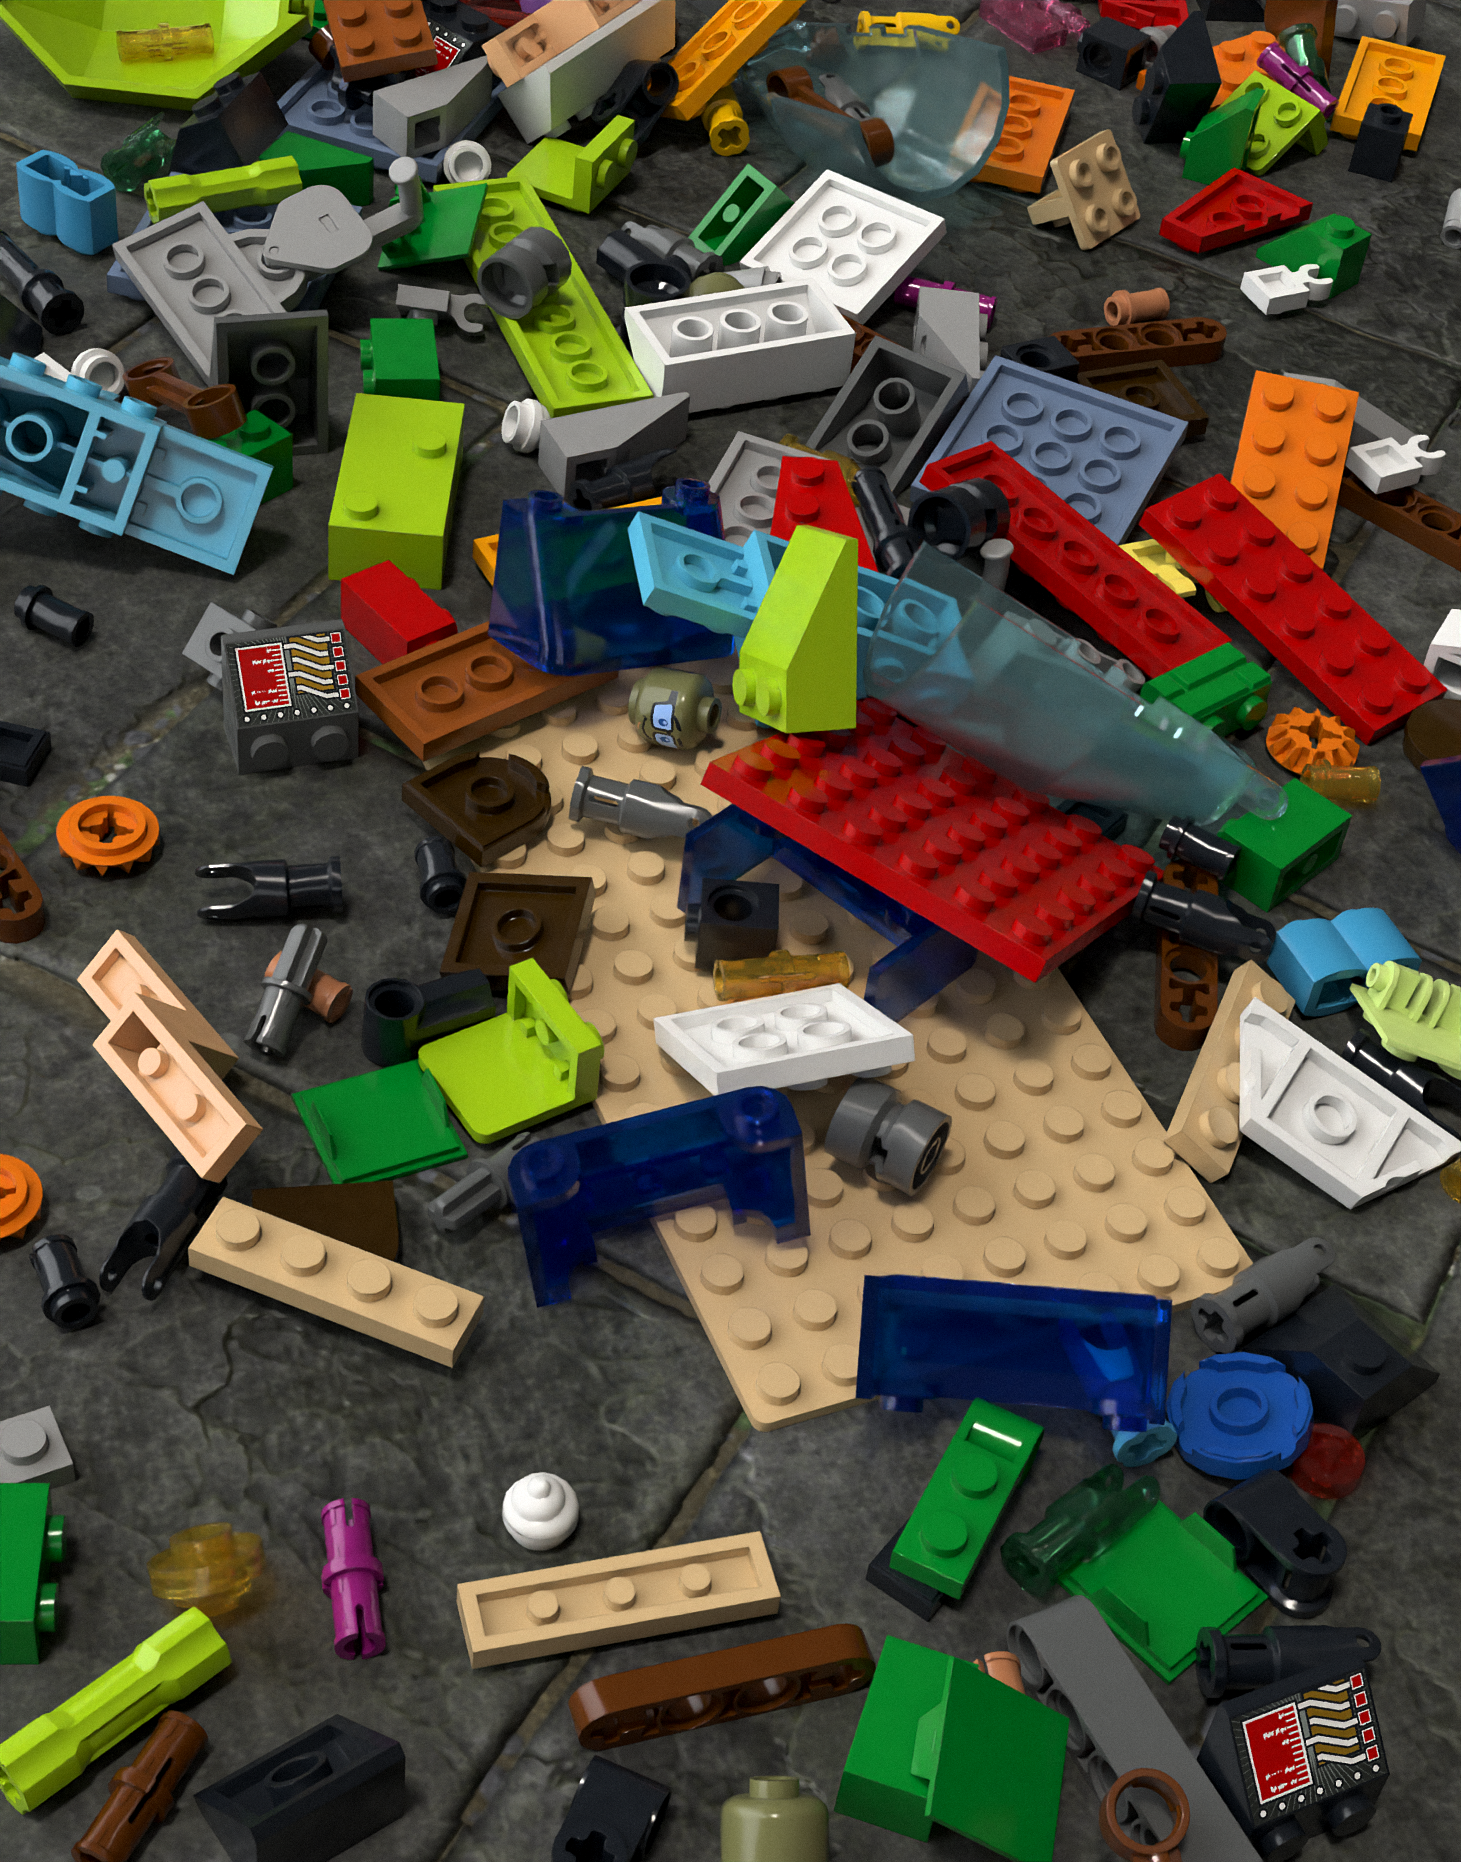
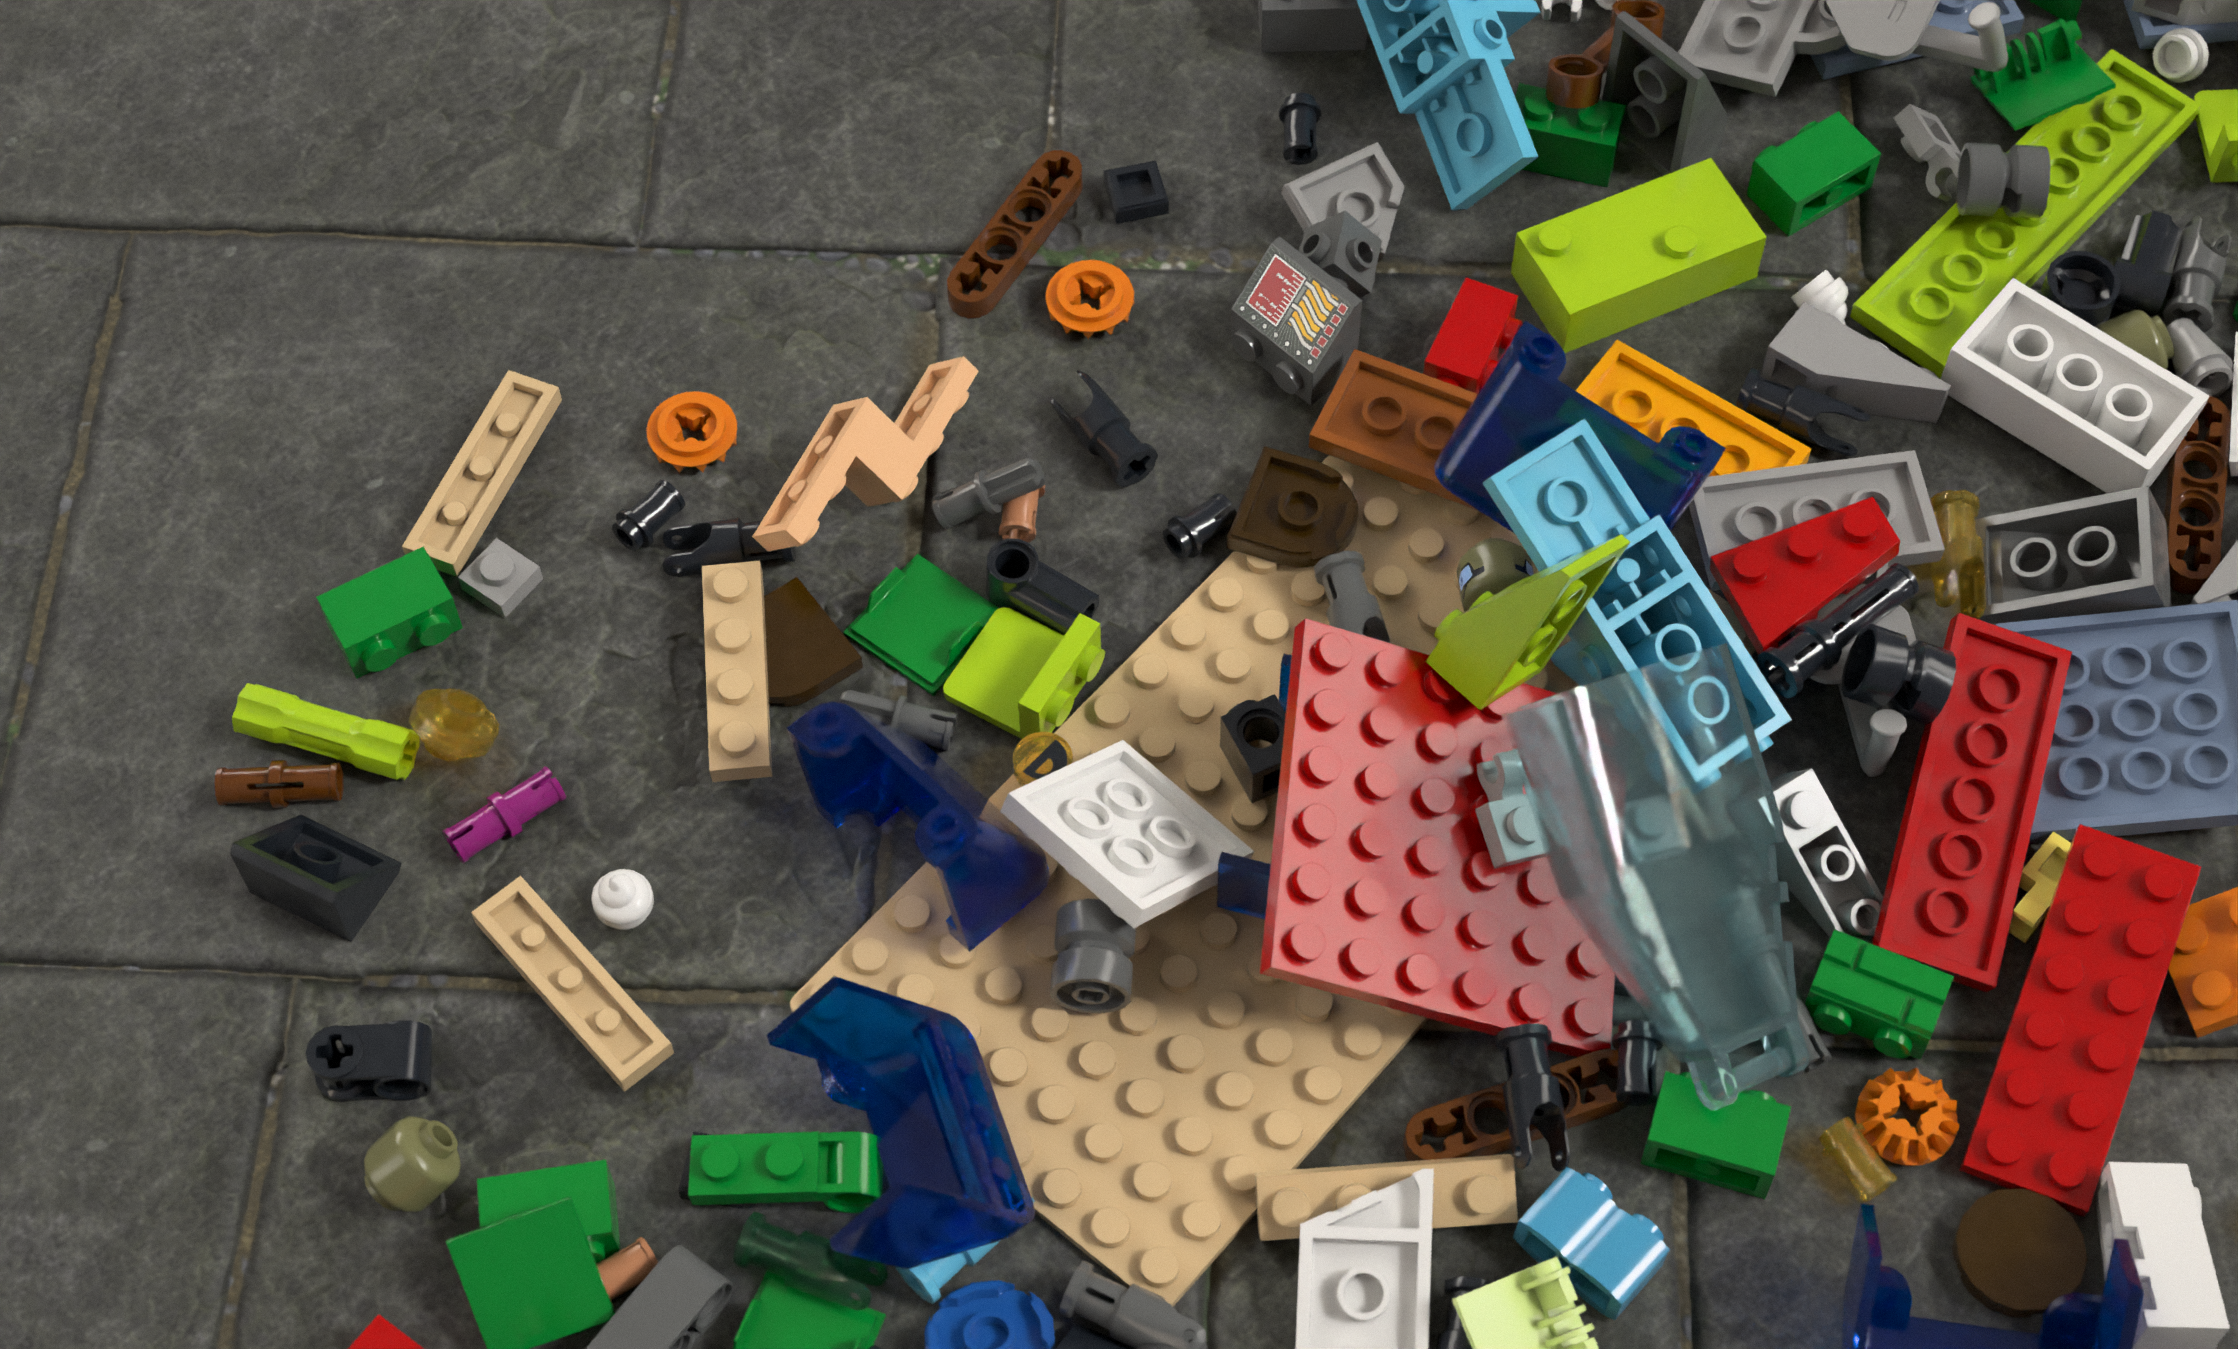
camera: 70 degrees right, 15 degrees up
dark brown tile [439,872,596,995] -> none
reddish brown beam [568,1623,876,1750] -> none
clear yellow pin [713,949,850,1001] -> none
none -> clear yellow tile [1013,732,1073,787]
none -> light grey plate [1281,142,1405,261]
none -> light grey plate [1475,749,1558,869]

